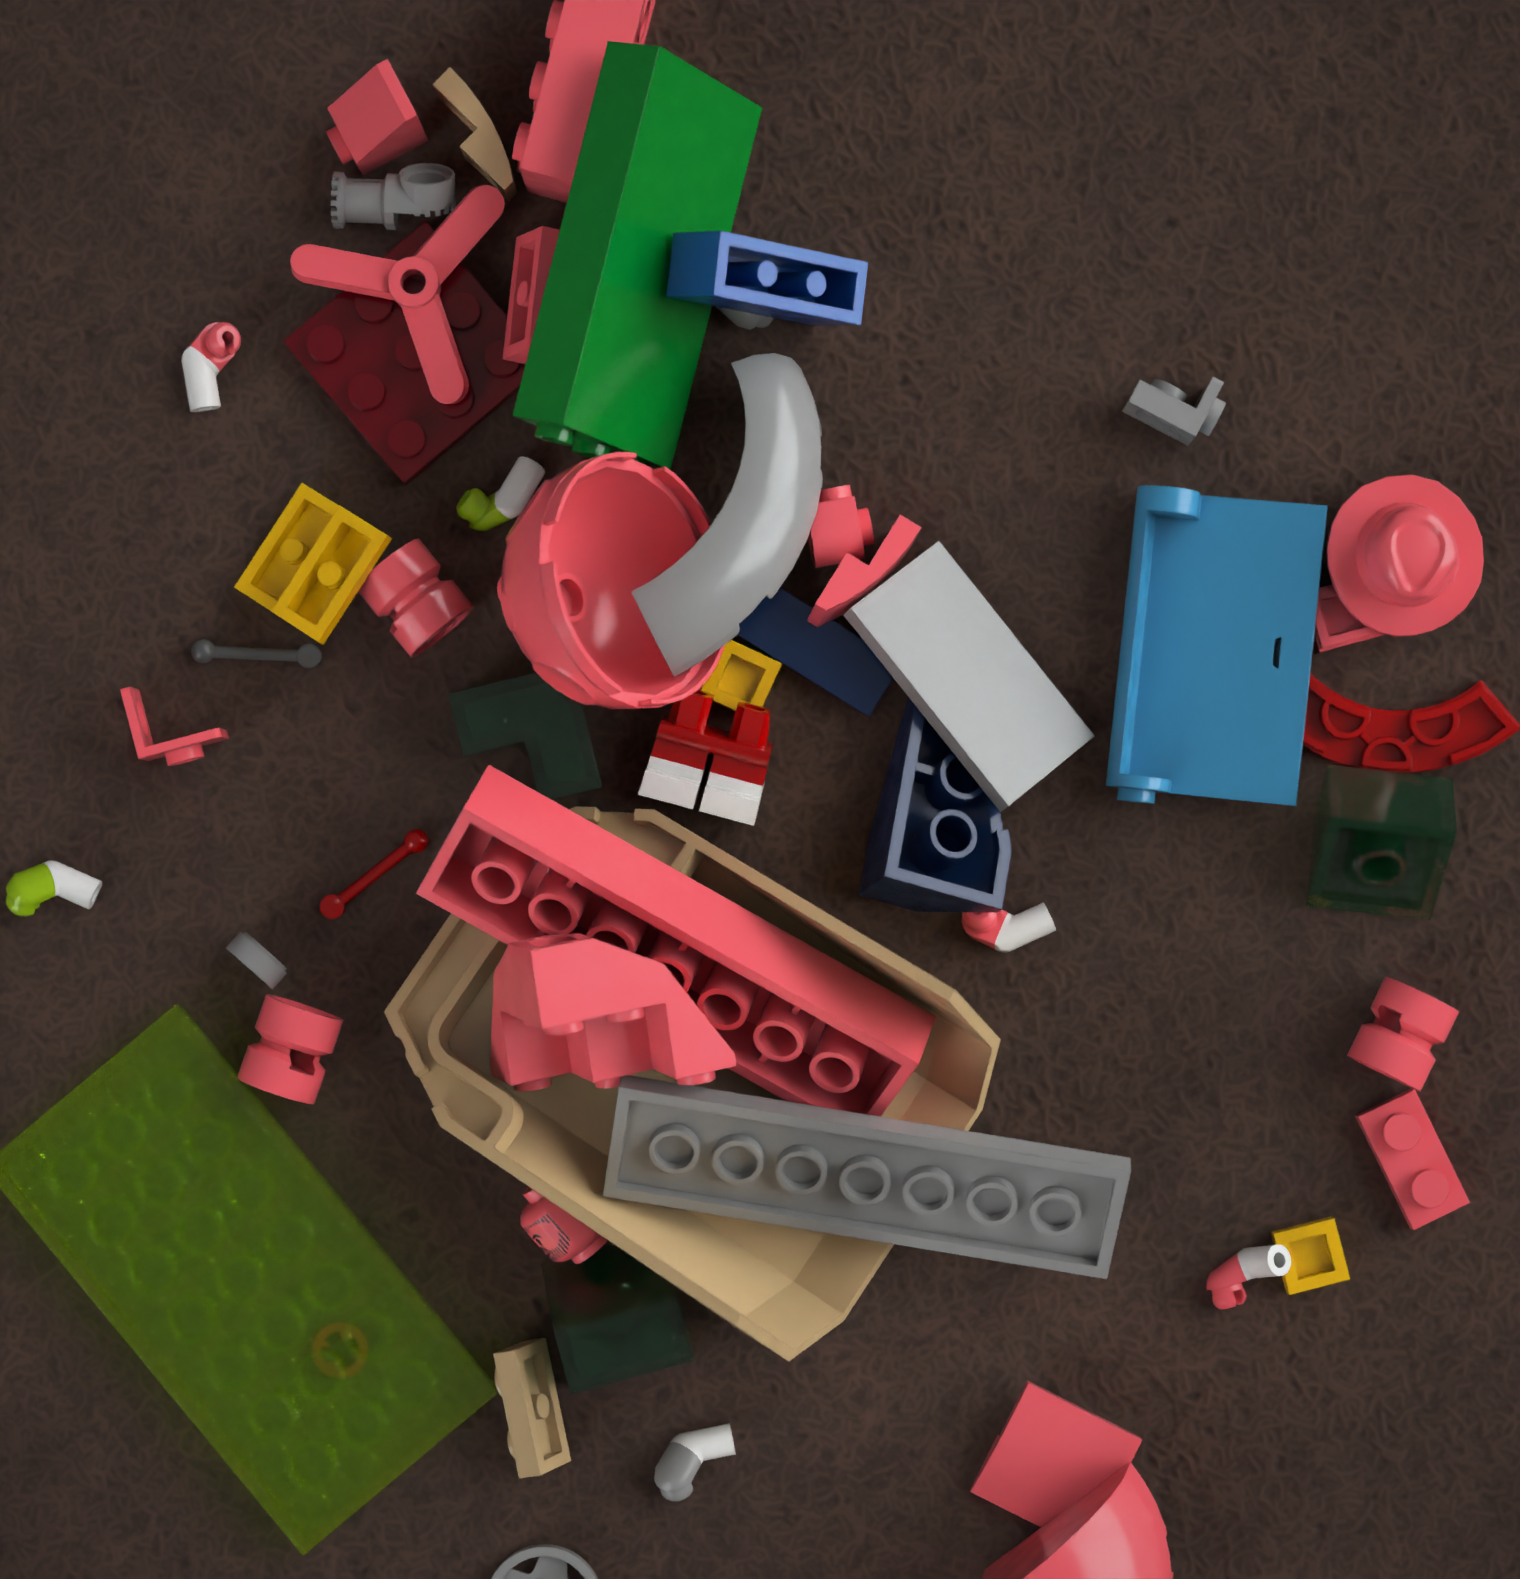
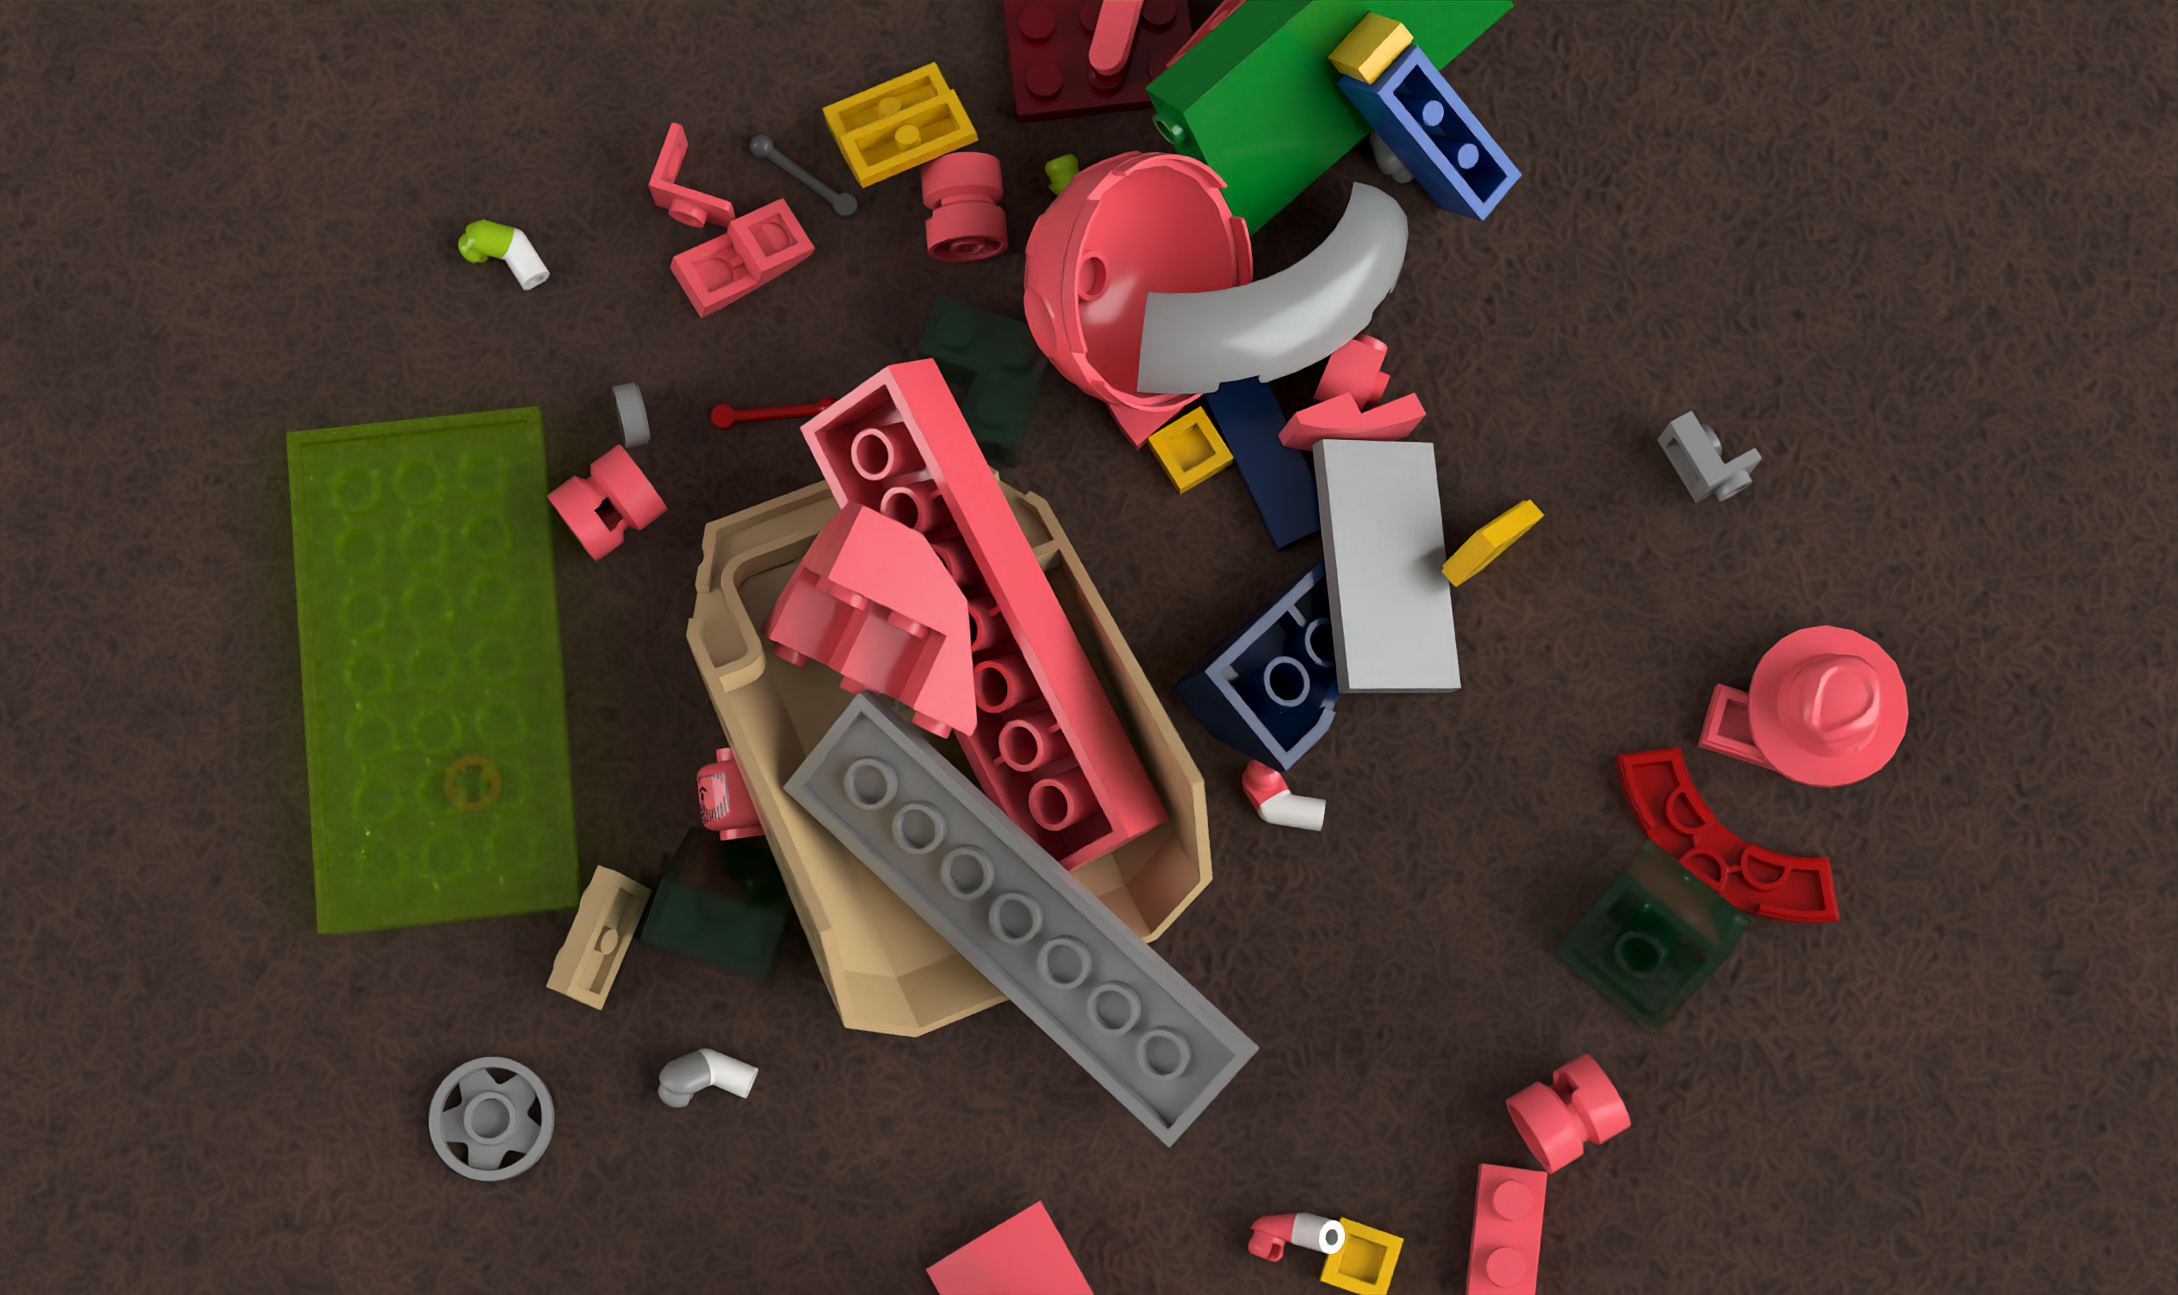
camera: 30 degrees right, 10 degrees down
red hips [638,690,773,826] -> none
dark azure door [1106,485,1328,806] -> none
none -> coral slope [670,198,815,318]
none -> yellow tile [1327,11,1413,85]
none -> yellow tile [1441,499,1544,587]

